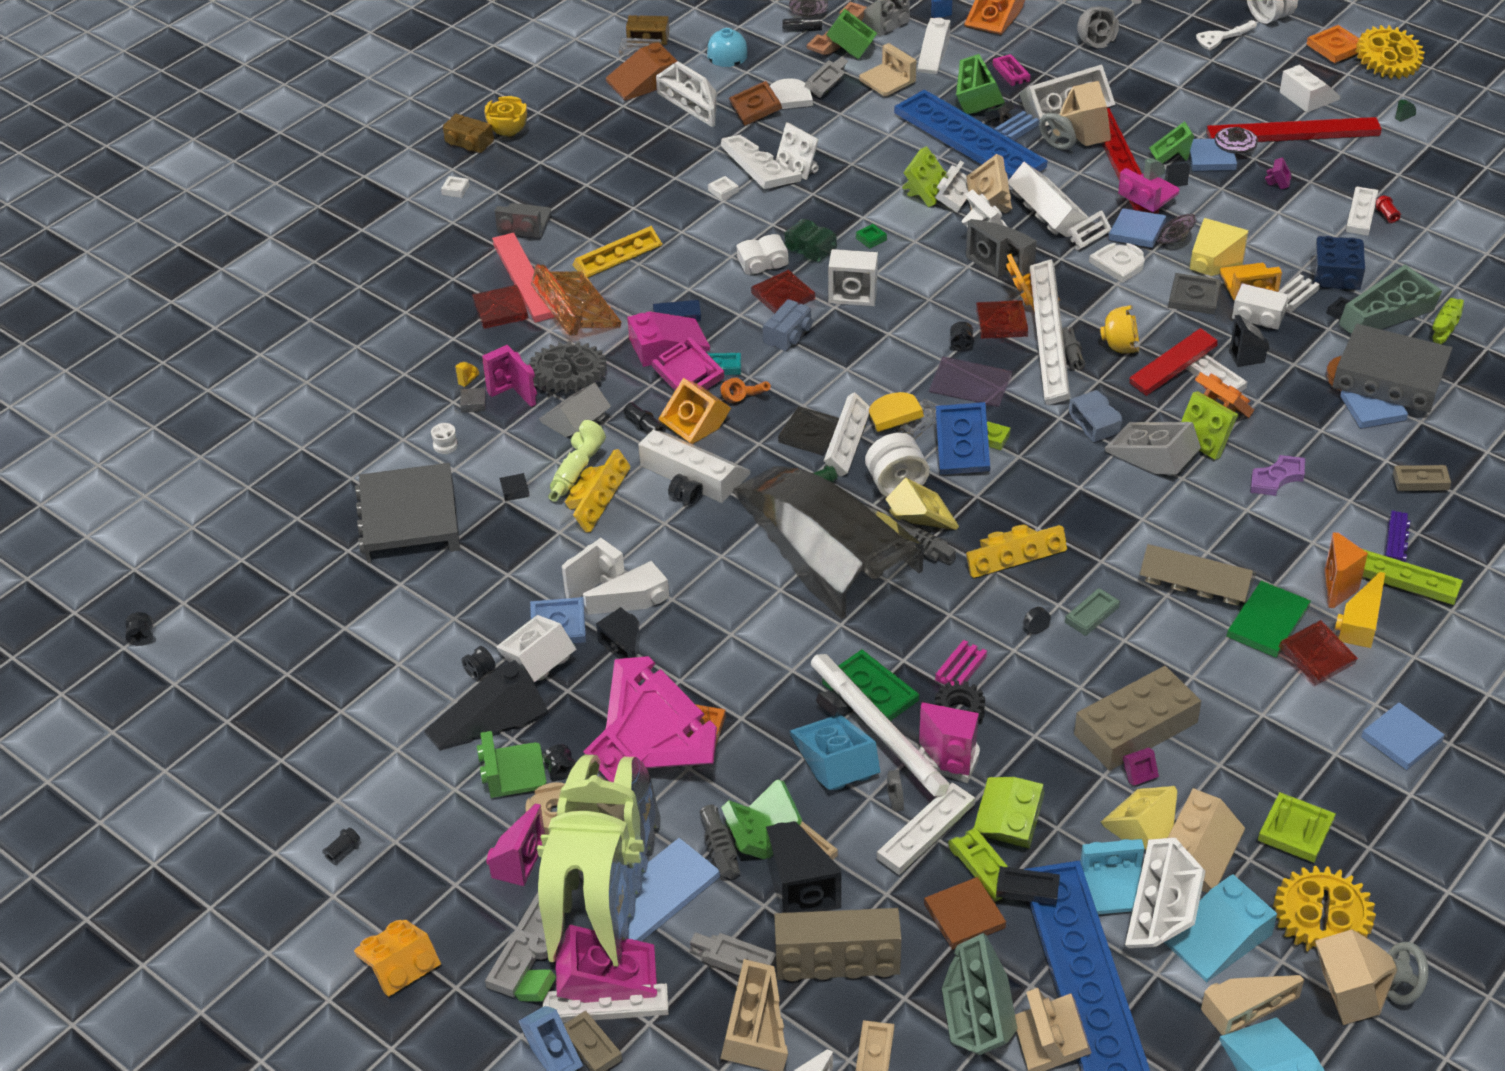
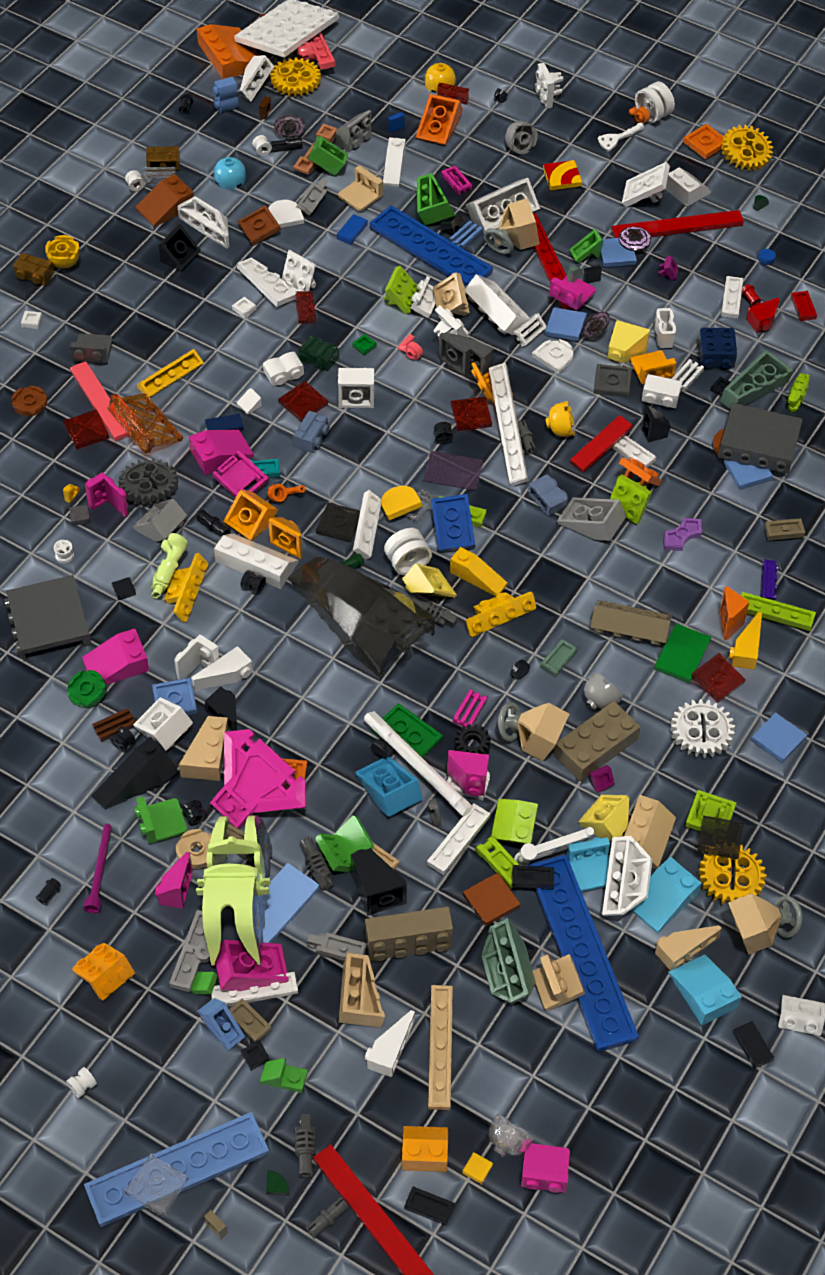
camera: 10 degrees left, 10 degrees up
none -> dark orange tile [12,386,47,416]
none -> green tile [68,670,107,708]
none -> dark pink slope [82,629,149,685]
none -> magenta piece [83,824,112,914]
none -> reddish brown tile [92,708,136,742]
none -> white wheel [125,170,145,191]
none -> black slope [159,224,201,271]
none -> tan wedge [179,716,229,781]
none -> white slope [237,388,262,415]
none -> white wheel [252,135,272,156]
none -> light orange slope [268,517,302,559]
none -> clear red plate [295,291,316,323]
none -> blue tile [337,214,368,245]
none -> coral plate [398,334,423,360]
none -> yellow slope [450,547,508,596]
none -> tan piece [498,702,569,761]
none -> white piece [514,827,594,866]
none -> yellow tile [543,160,582,191]
none -> light grey cylinder [584,673,623,710]
none -> white plate [622,162,670,207]
none -> orange plate [629,106,650,124]
none -> white brick [654,308,676,348]
none -> white gear [670,699,735,758]
none -> clear smoke tile [697,815,744,859]
none -> red slope [746,297,780,333]
none -> blue tile [758,249,776,265]
none -> red tile [791,291,817,321]

